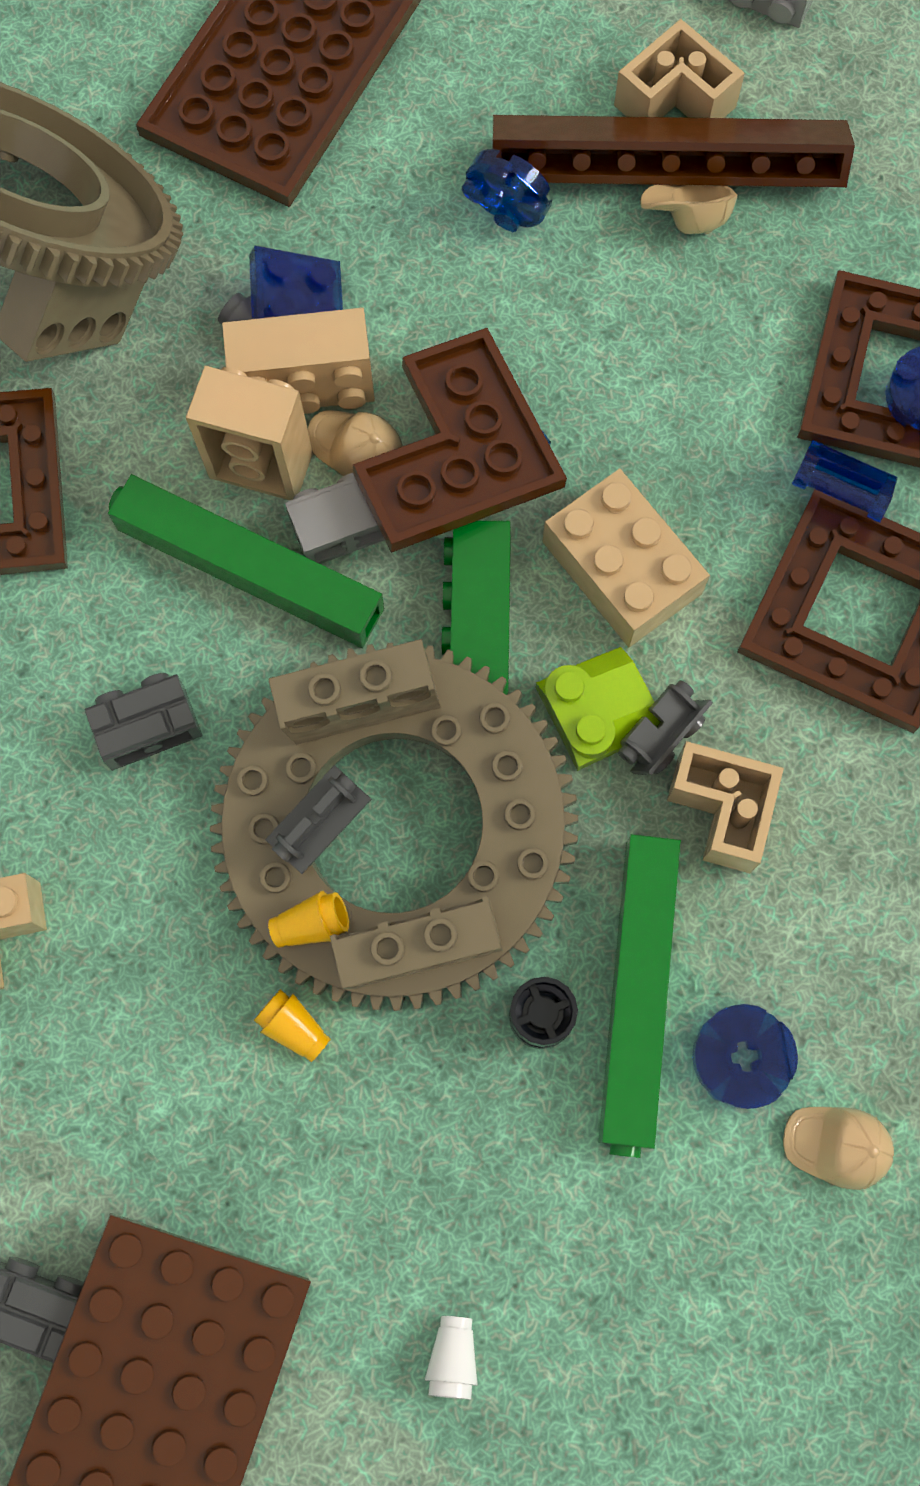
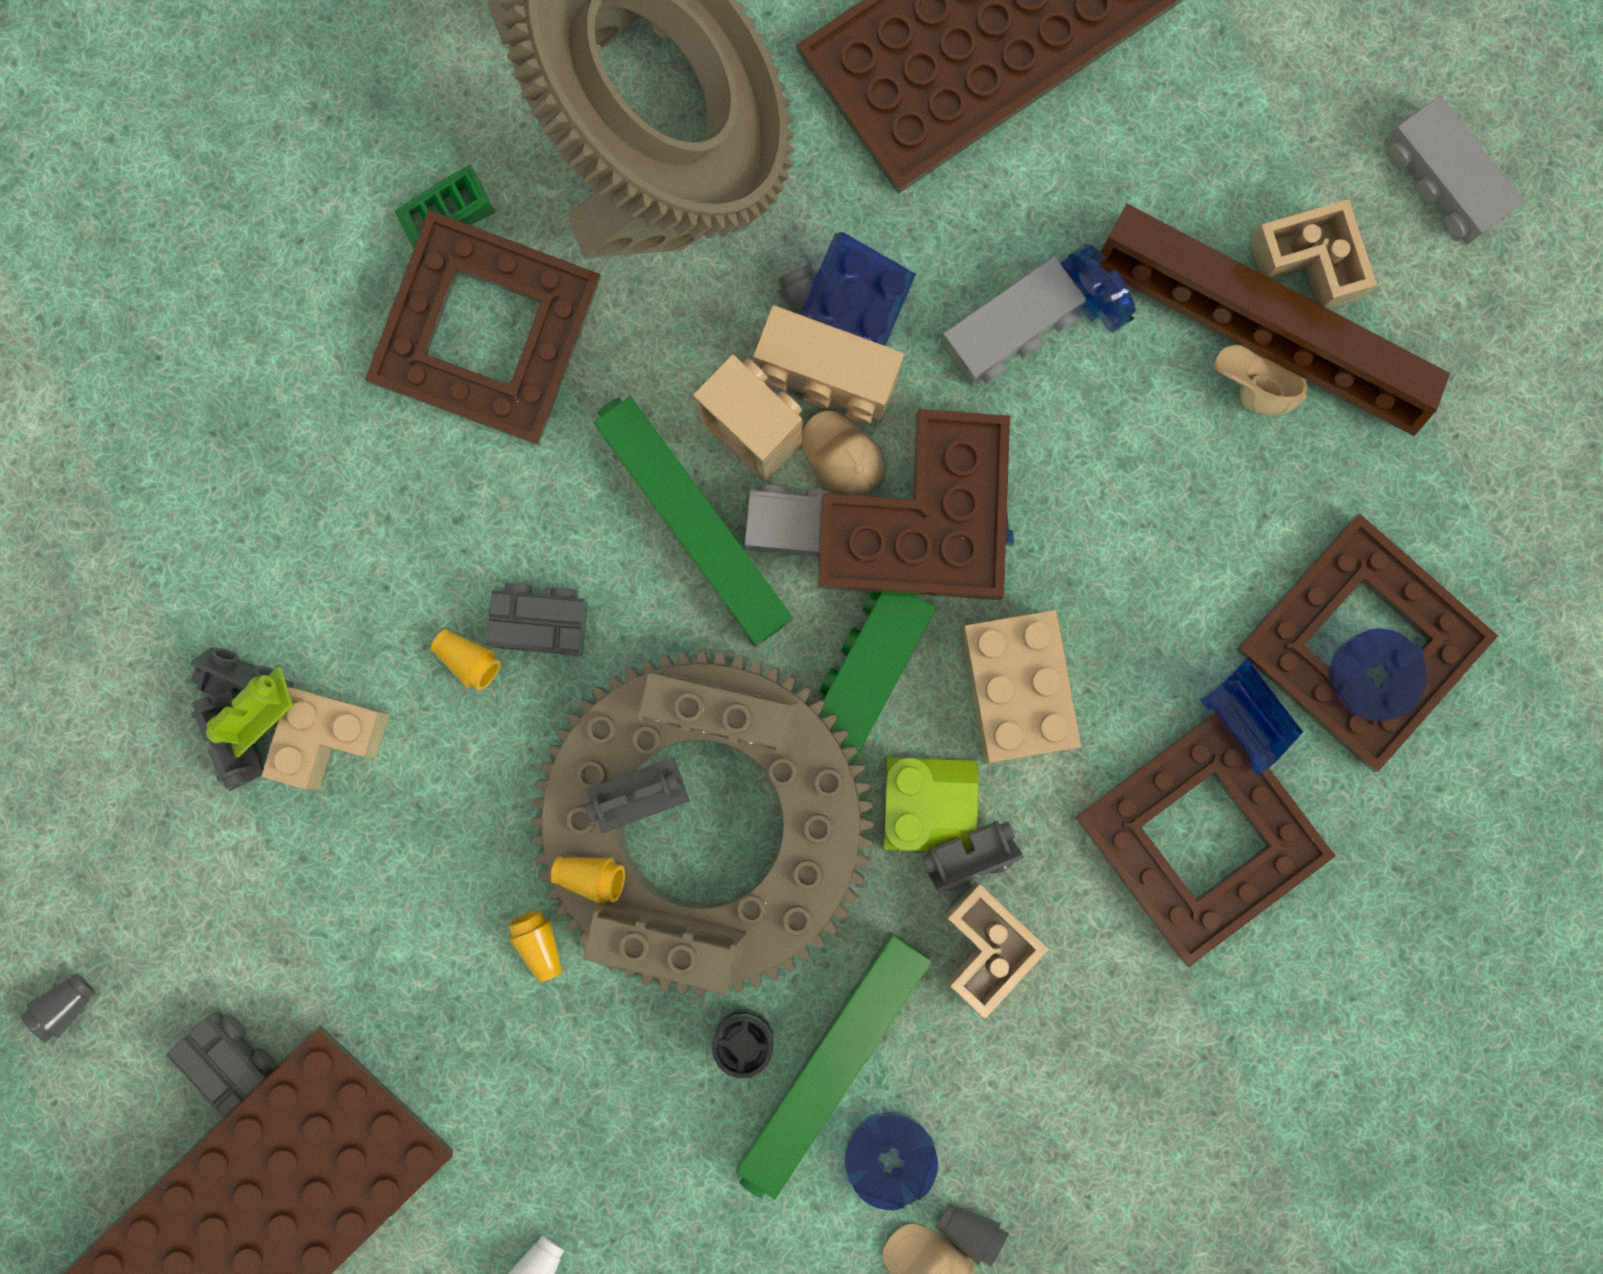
camera: 25 degrees right, 10 degrees up
none -> yellow cone [430,629,501,691]
none -> dark grey cone [936,1203,1009,1267]
none -> light grey brick [940,256,1087,387]

